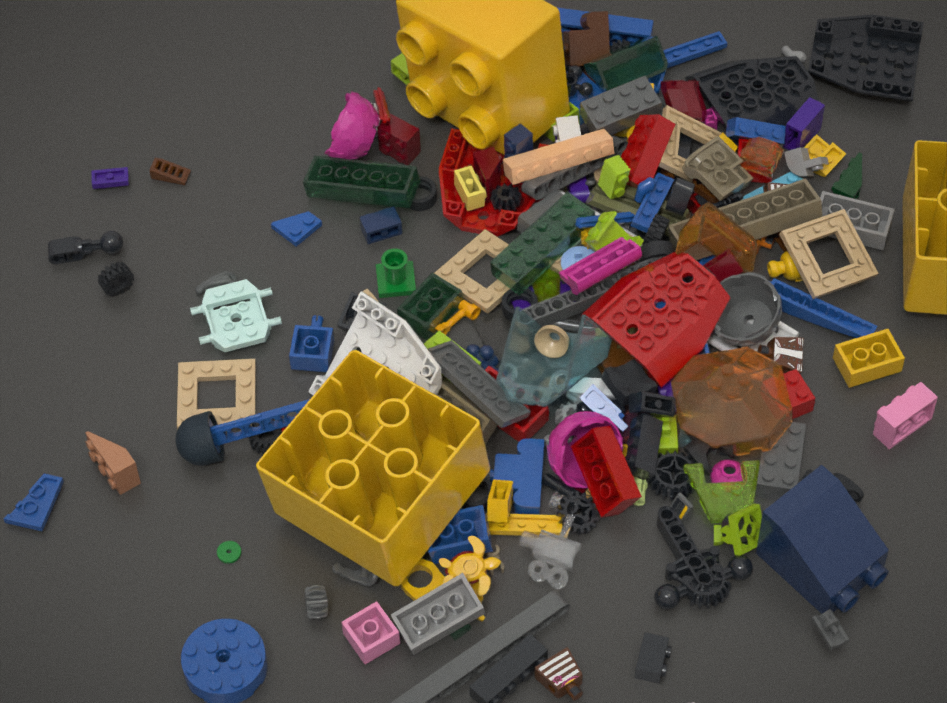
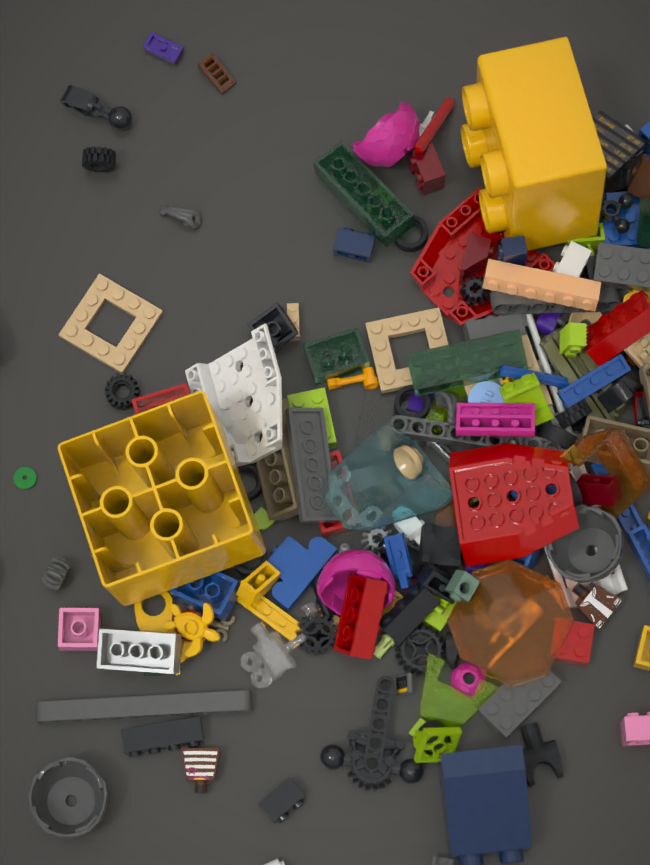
camera: 35 degrees right, 20 degrees up
piece [175,399,310,466] -> none
light aqua piece [190,279,282,352] -> none
blue wing [271,211,322,247] -> none
blue brick [289,315,334,372] -> none
green plant [376,249,416,298] -> none
light yellow brick [454,166,487,211] -> none
dark blue piece [466,344,507,378] -> none
blue arm [634,177,655,203] -> none
none -> dark grey piece [434,391,457,425]
none -> sand green brick [445,570,480,603]

